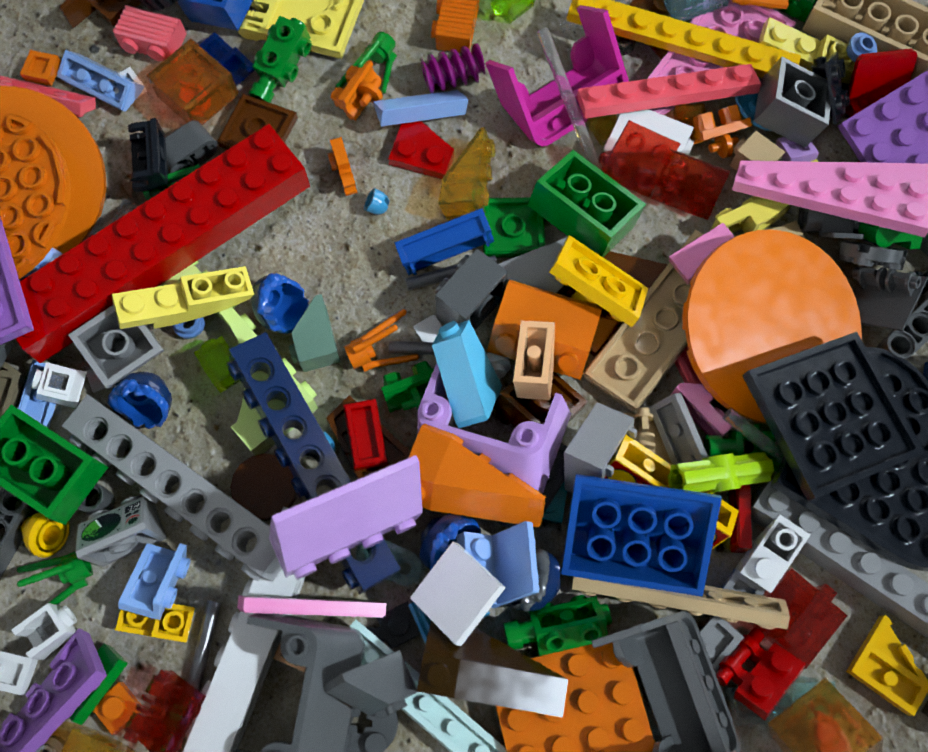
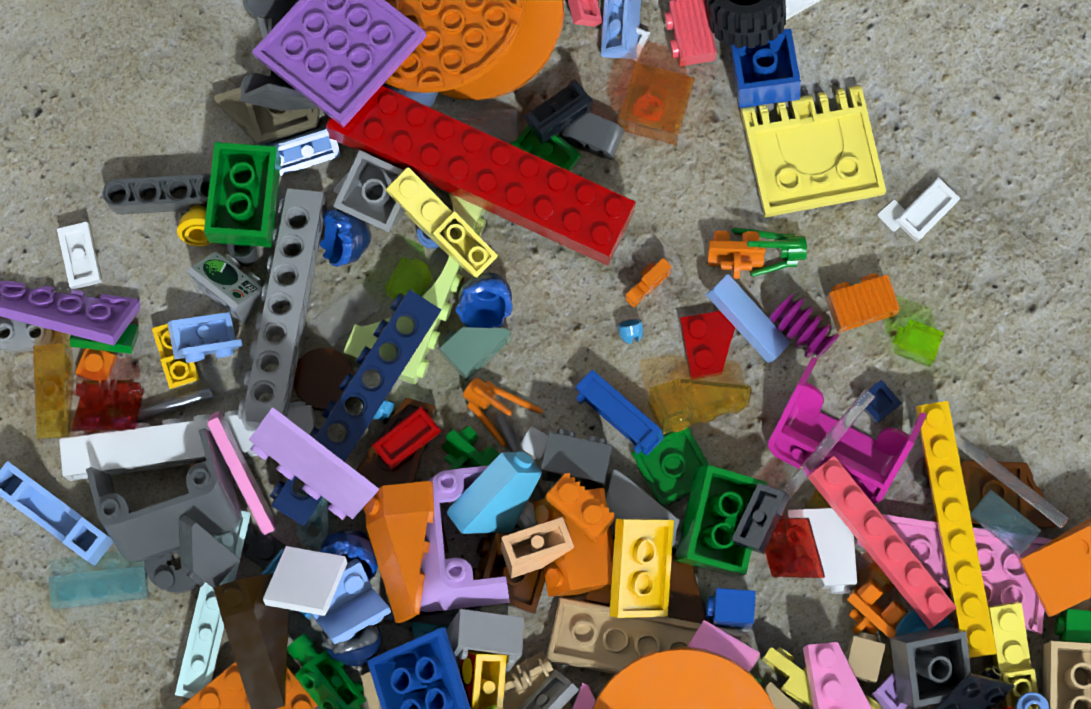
camera: 65 degrees right, 5 degrees up
white window [12,603,77,660] -> none
green plant [17,551,93,606] -> none
white window [31,362,87,408] -> none
clear blue slope [194,32,255,88] -> none
reddish brown plate [217,93,298,150] -> none
green brick [248,16,312,103] -> none
flat silver bar [405,255,498,290] -> none
clear red hinge [651,149,730,220] -> none
none -> clear tile [312,283,380,347]
none -> orange brick [546,473,614,543]
none -> blue brick [705,588,756,630]
none -> black plate [732,483,790,554]
none -> dark blue plate [856,380,902,425]

